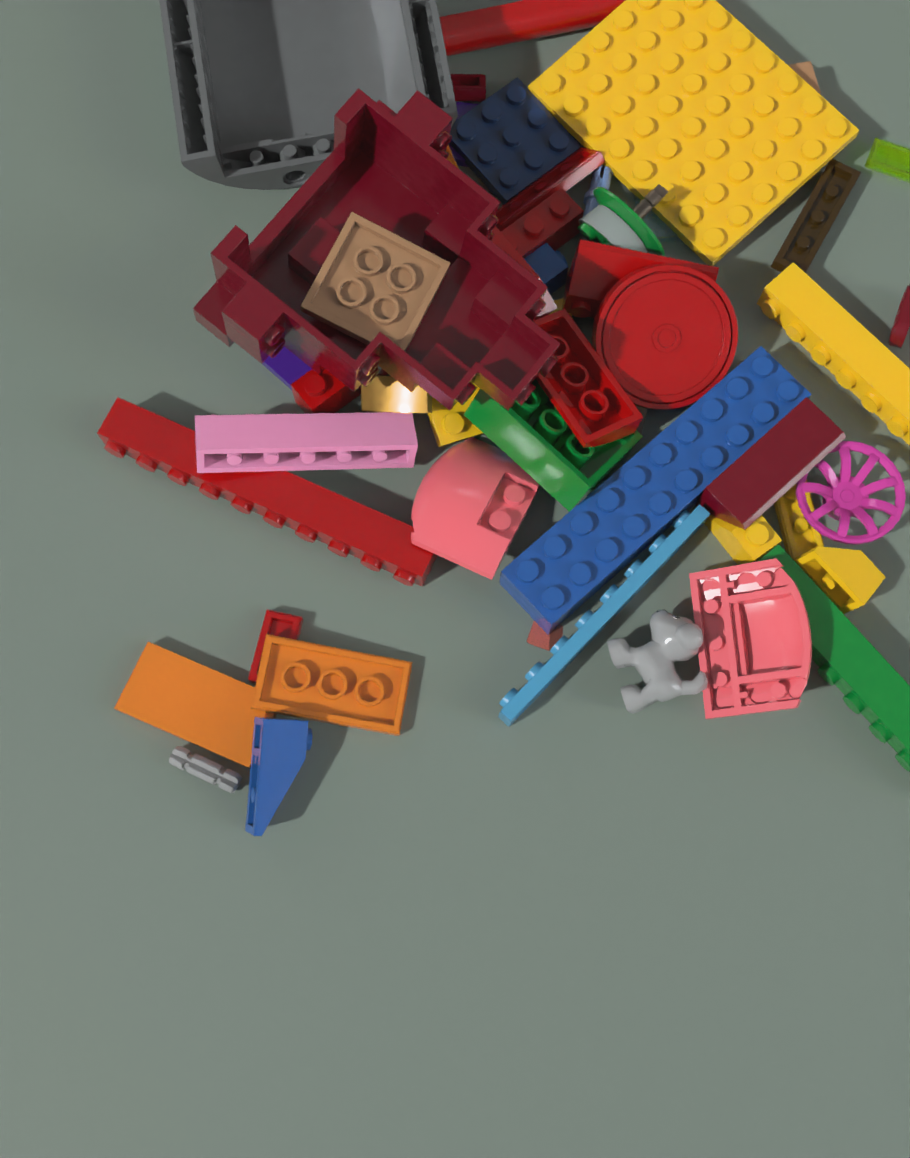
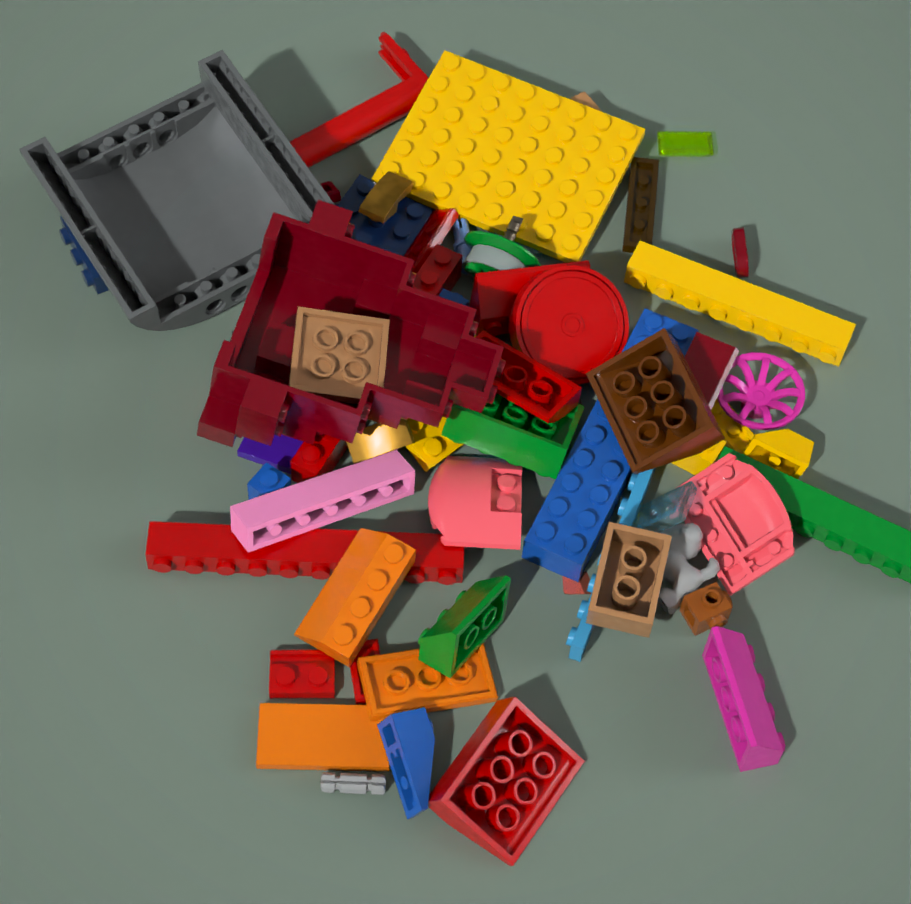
camera: 25 degrees left, 15 degrees down
none -> blue brick [247,462,291,500]
none -> red plate [269,650,335,699]
none -> orange slope [294,528,416,668]
none -> pearl gold slope [359,171,413,223]
none -> green slope [418,575,511,678]
none -> red slope [428,696,585,866]
none -> reddish brown slope [586,328,725,474]
none -> medium nougat brick [586,522,672,638]
none -> clear light blue tile [631,481,697,533]
none -> dark orange brick [679,582,733,636]
none -> dark pink slope [702,626,785,772]

